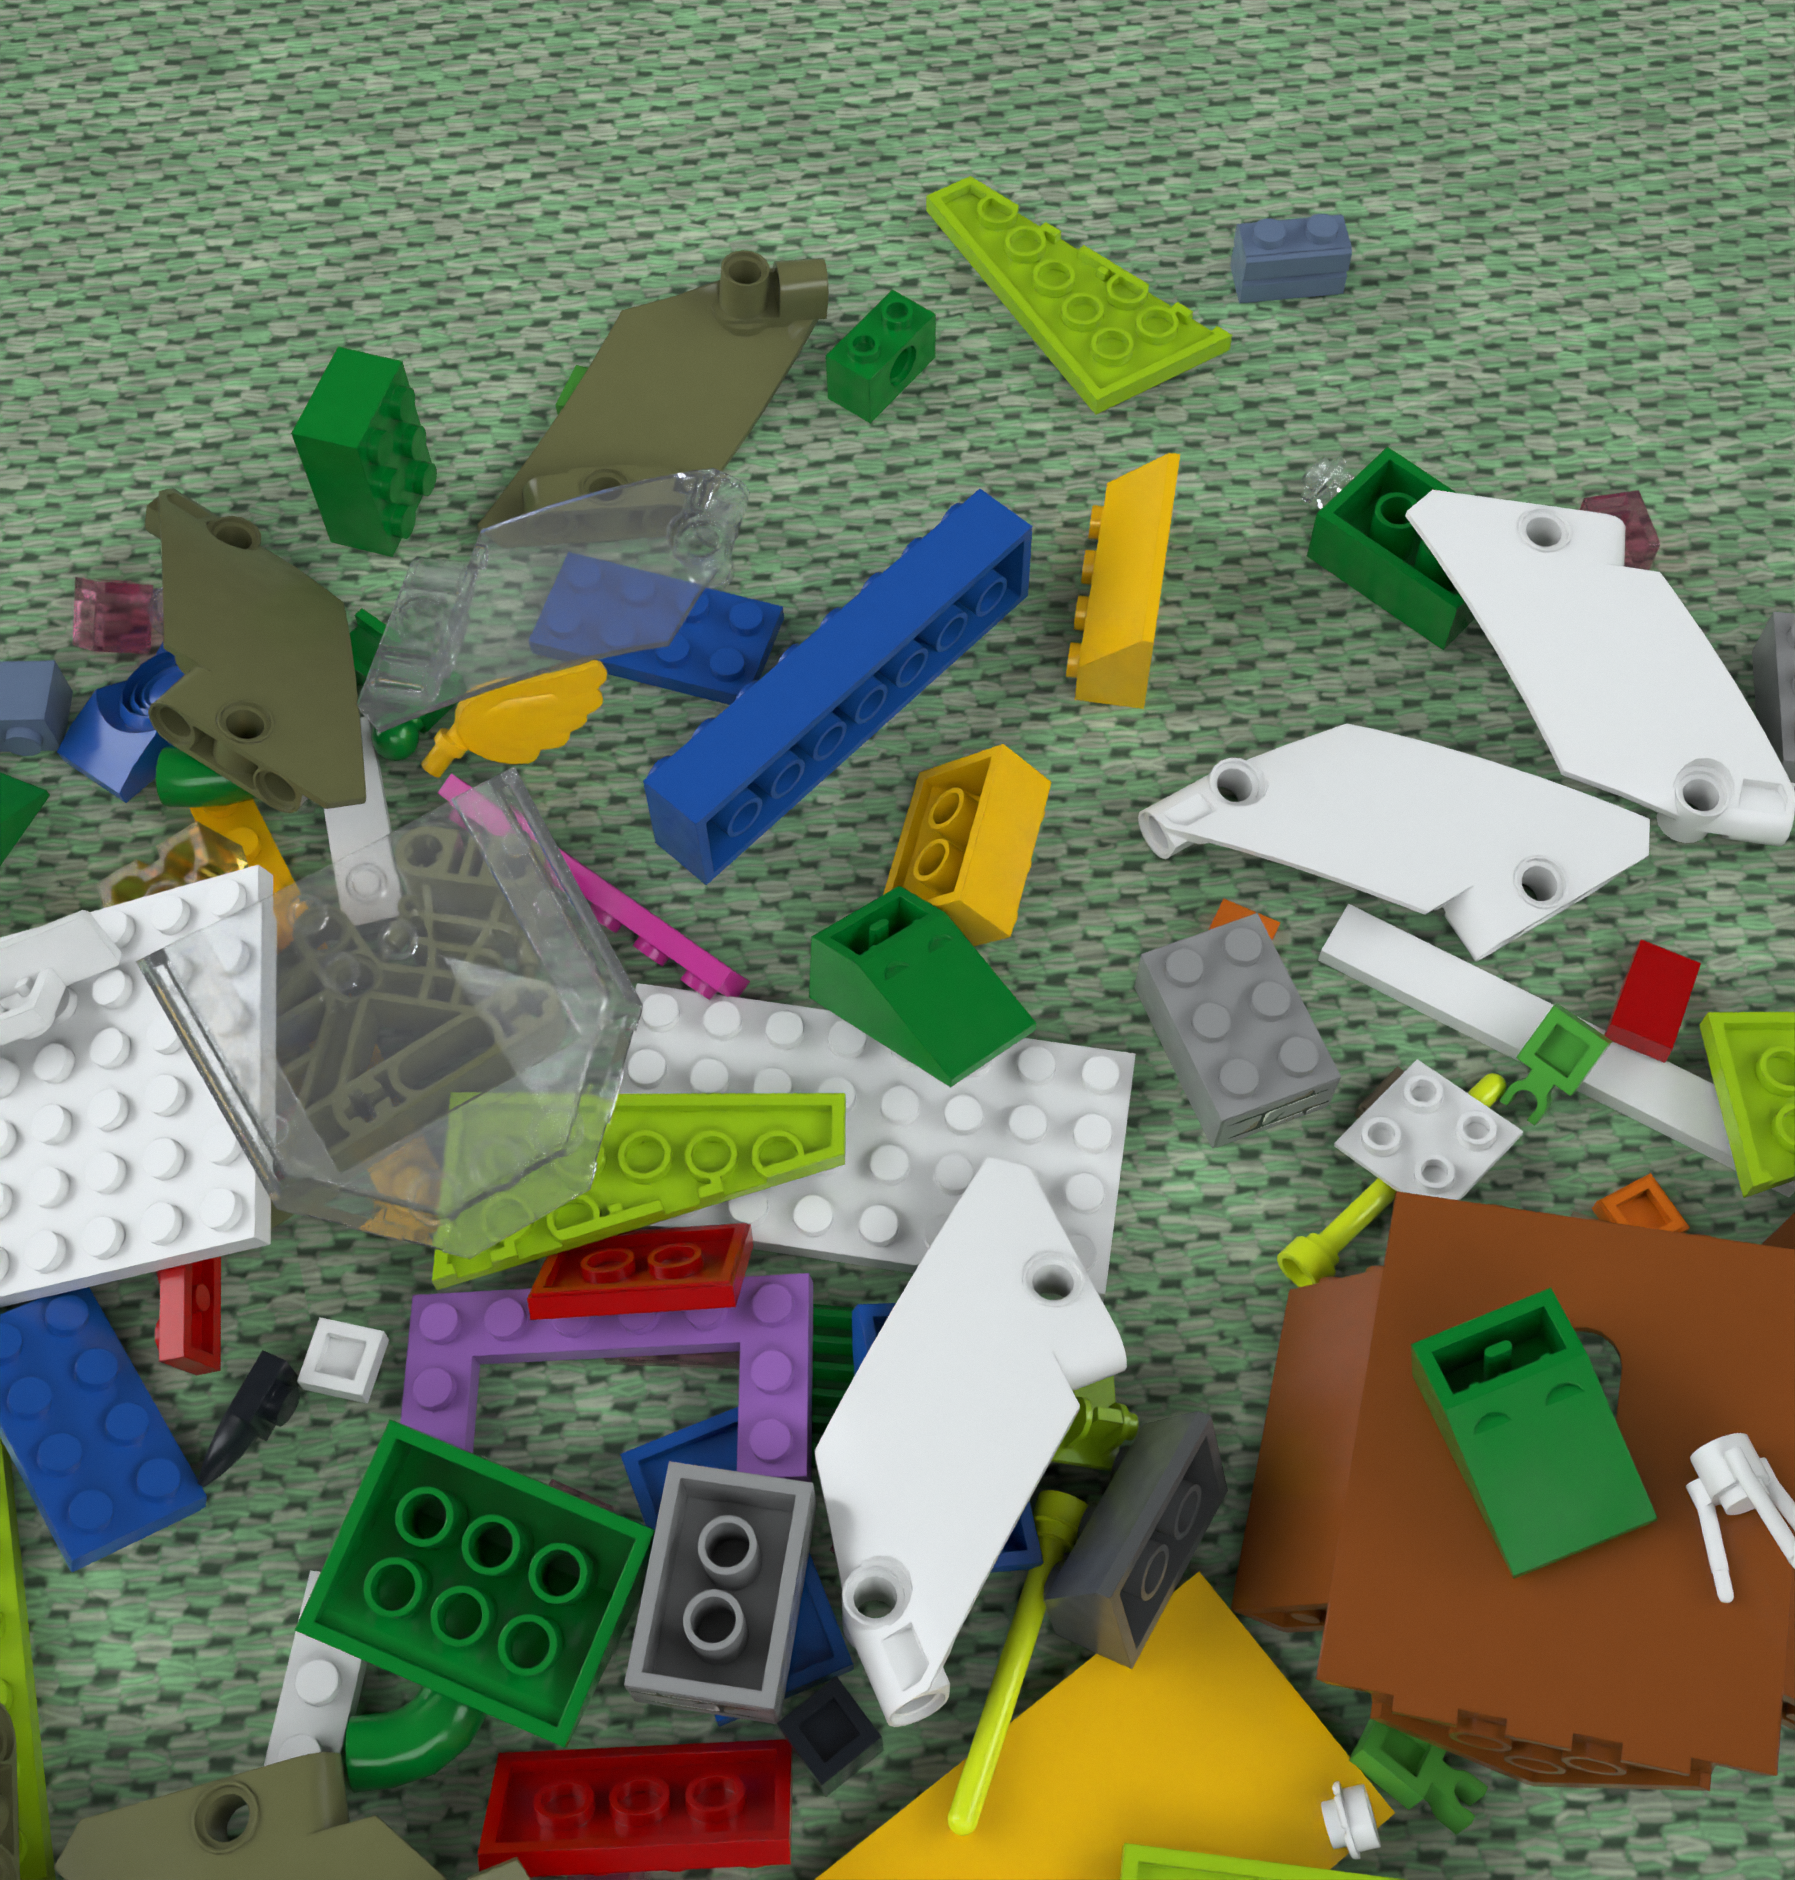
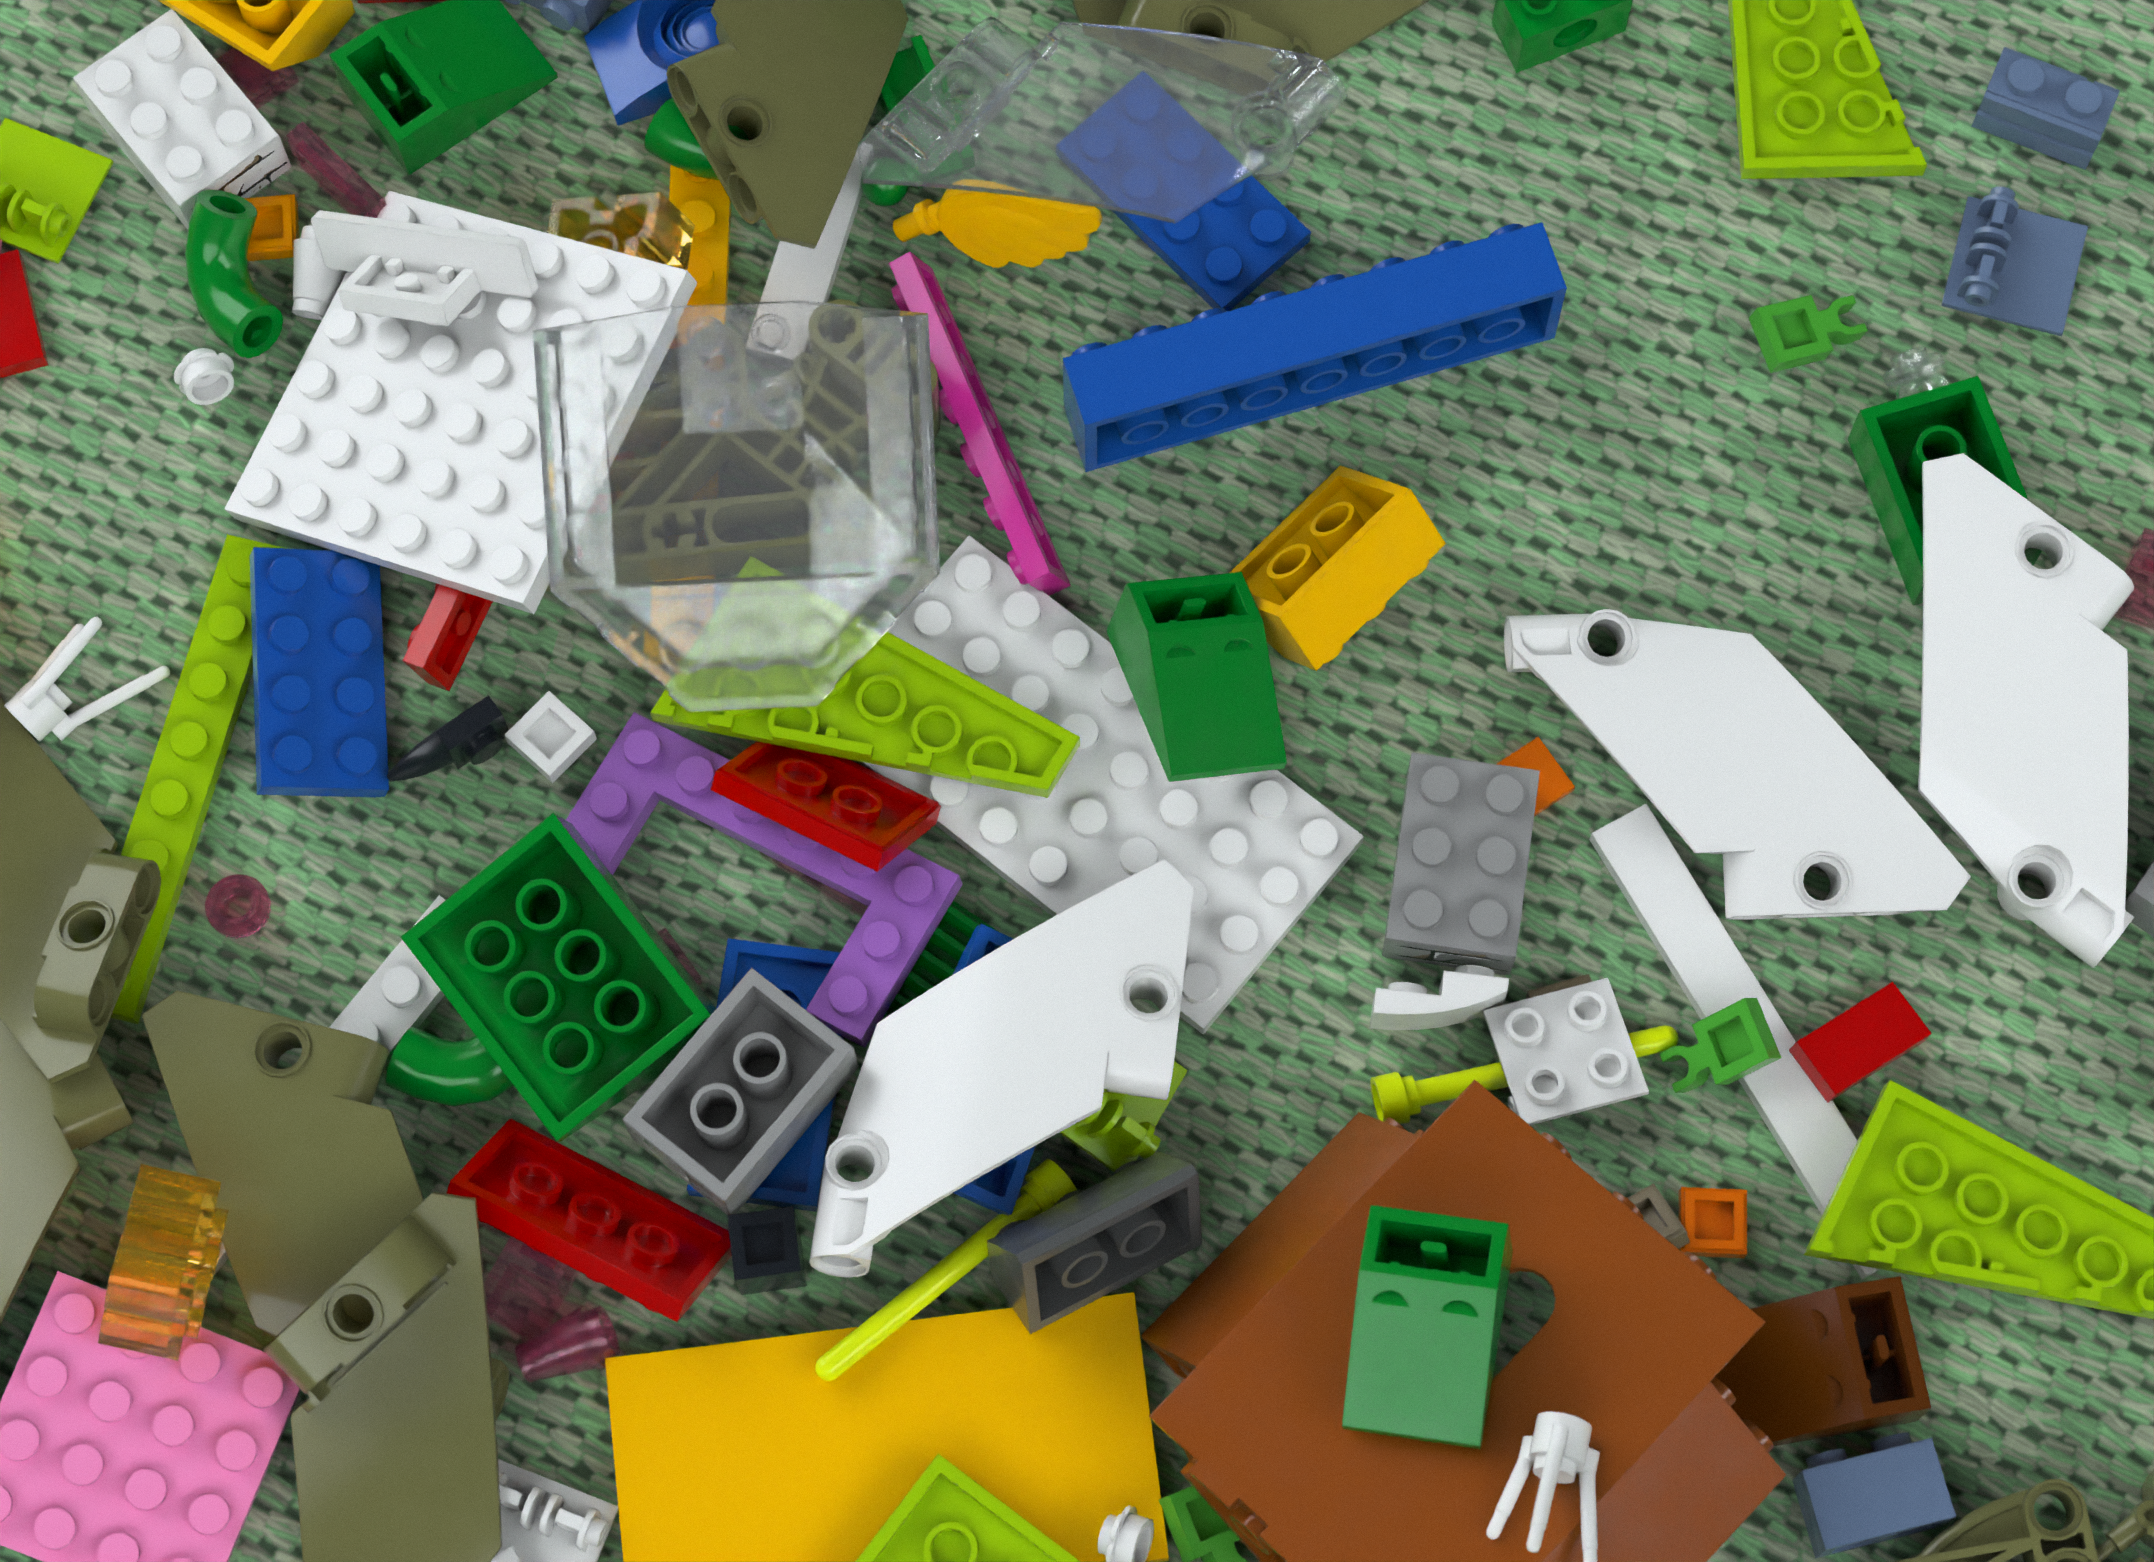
camera: 30 degrees right, 10 degrees up
yellow slope [1066,453,1180,709] -> none
none -> clear pink plate [205,874,271,939]
none -> white slope [1370,965,1509,1030]
none -> bright green plate [1749,295,1868,373]
none -> sand blue hinge [1941,186,2088,336]

